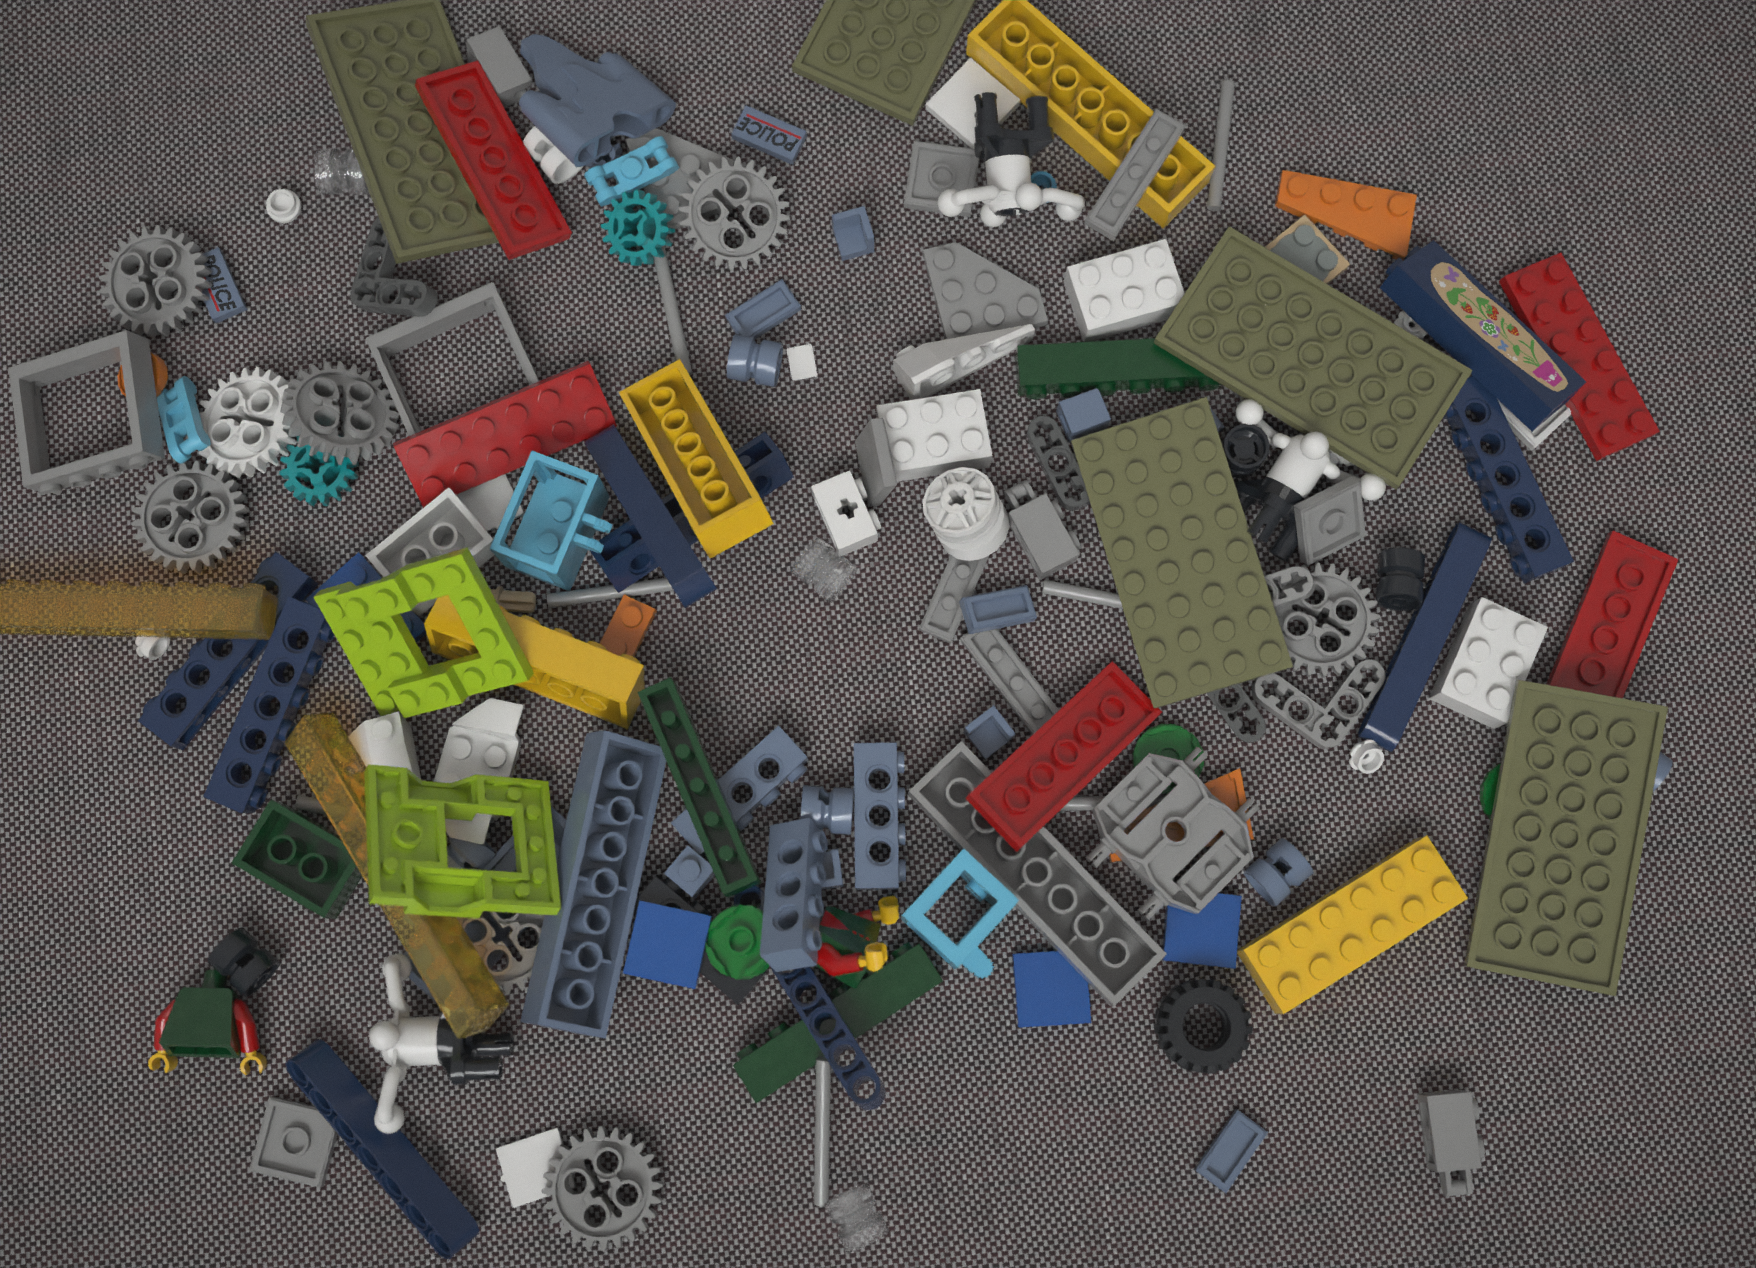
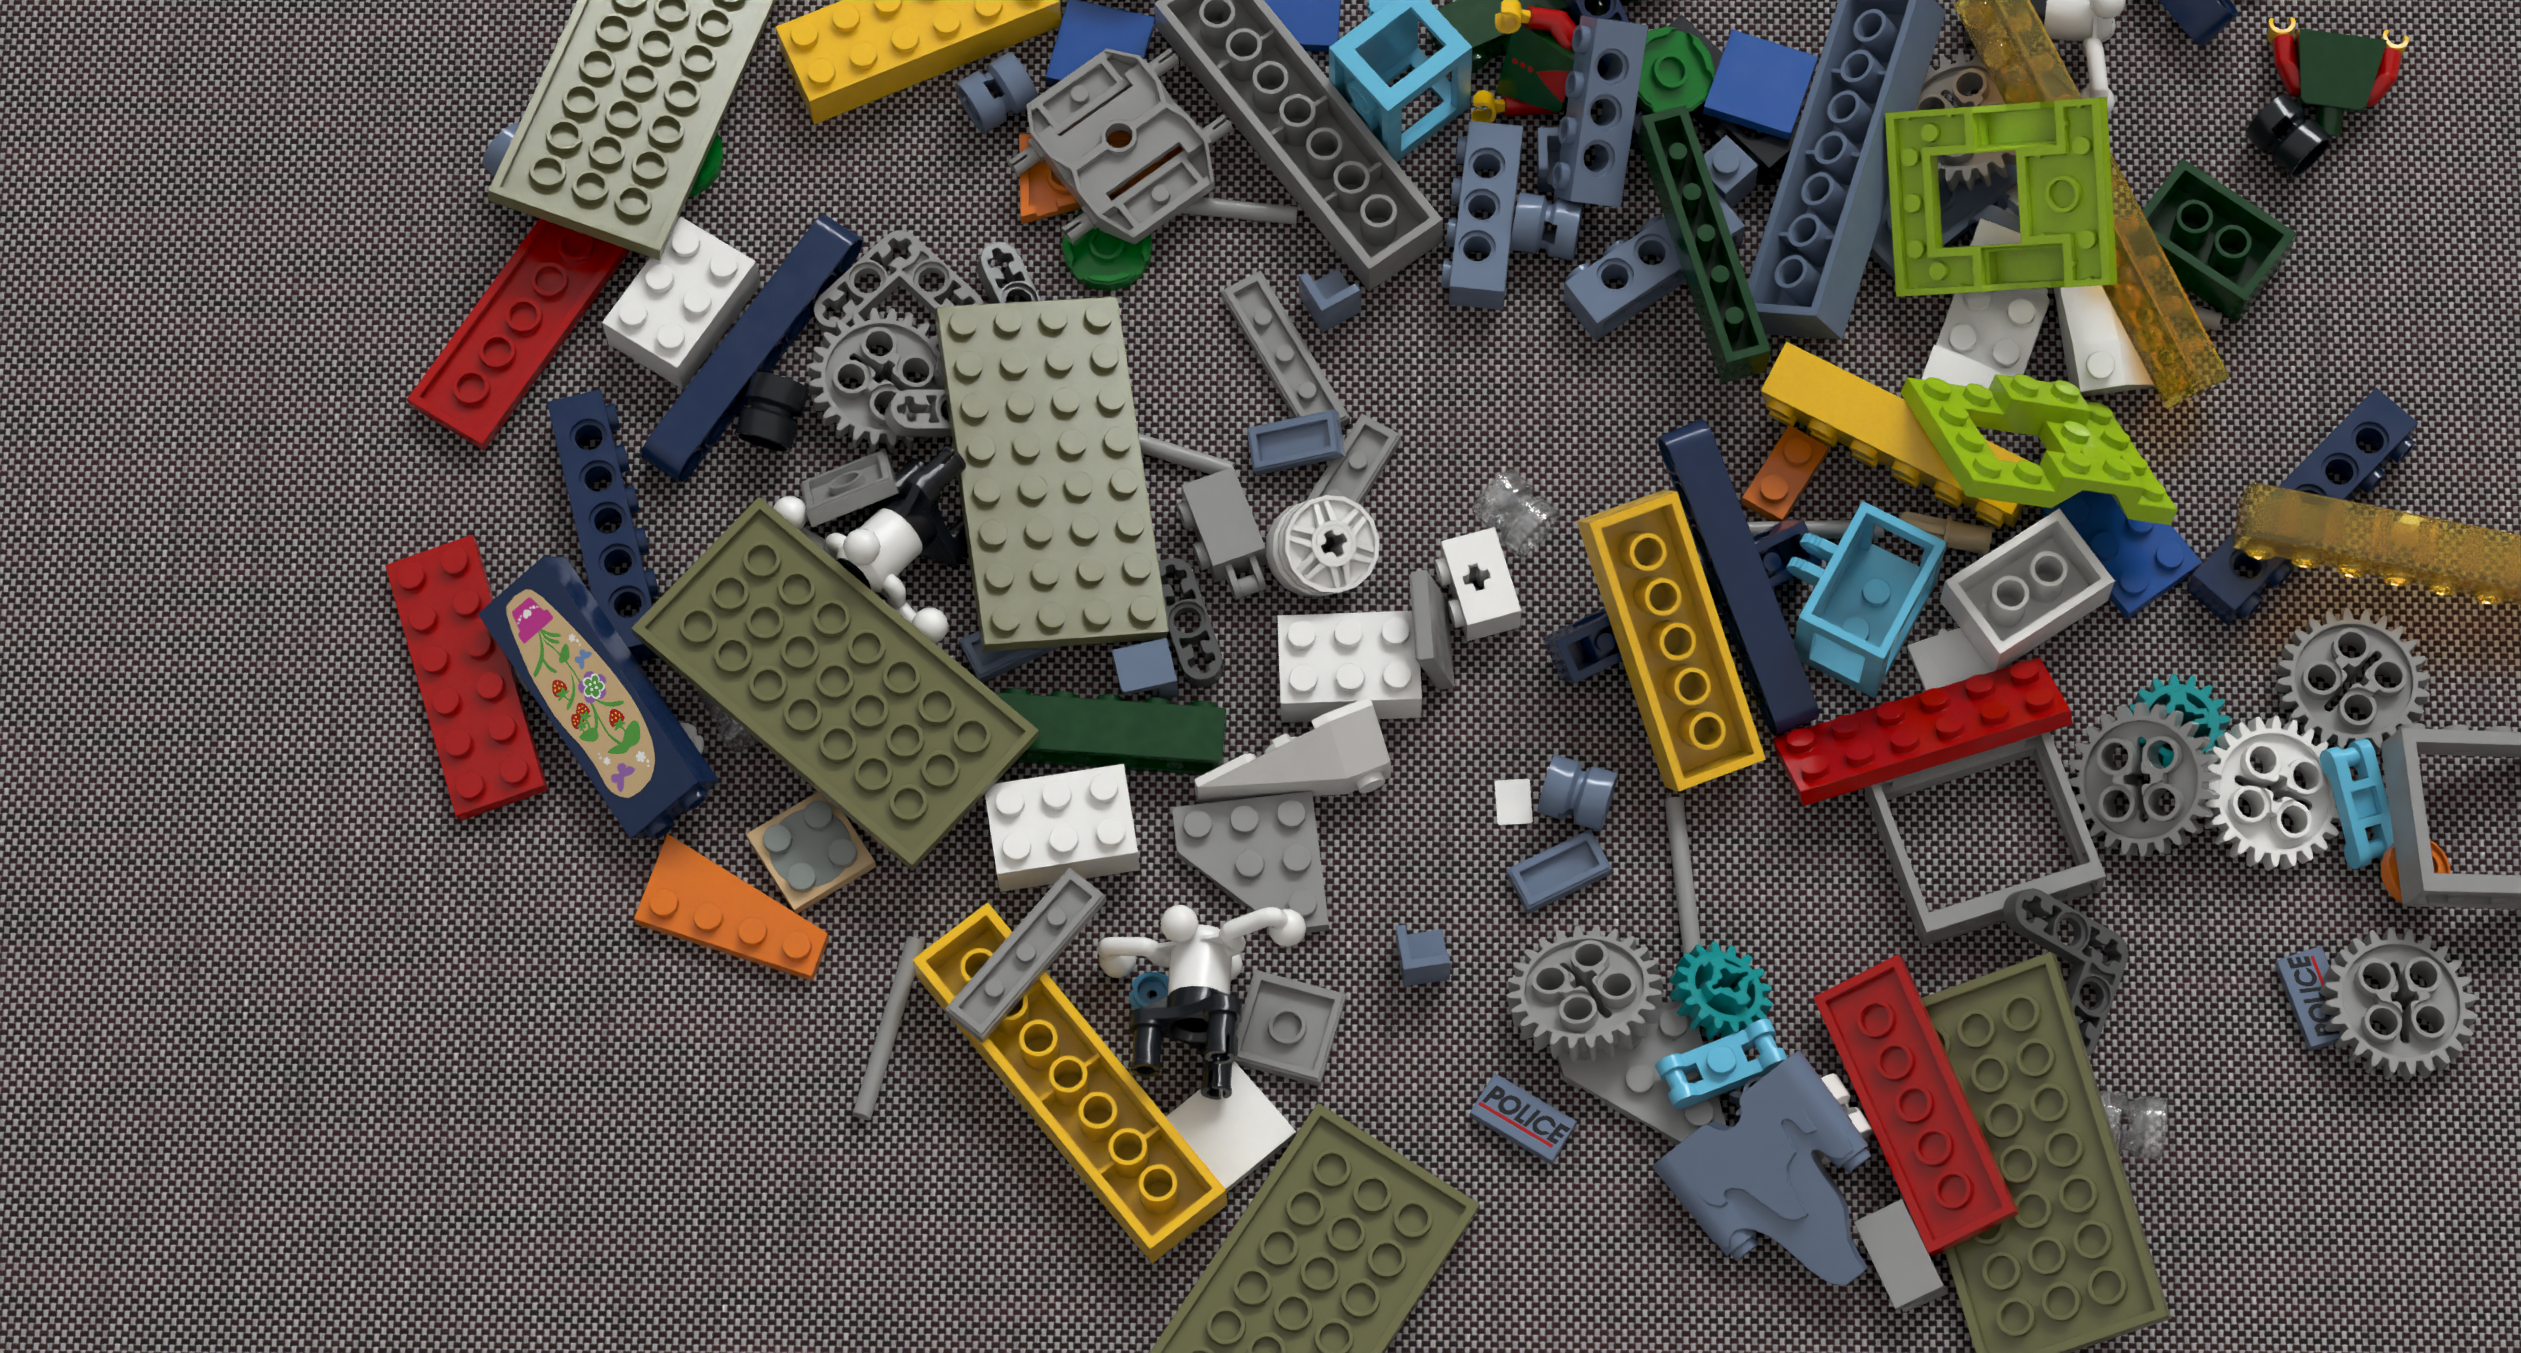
camera: 170 degrees left, 10 degrees down
dark blue brick [203,596,335,814] -> none
white plate [266,189,301,223] -> none
red plate [965,661,1162,852] -> none
black wheel [1222,424,1270,479] -> none
white plate [1349,739,1384,774] -> none

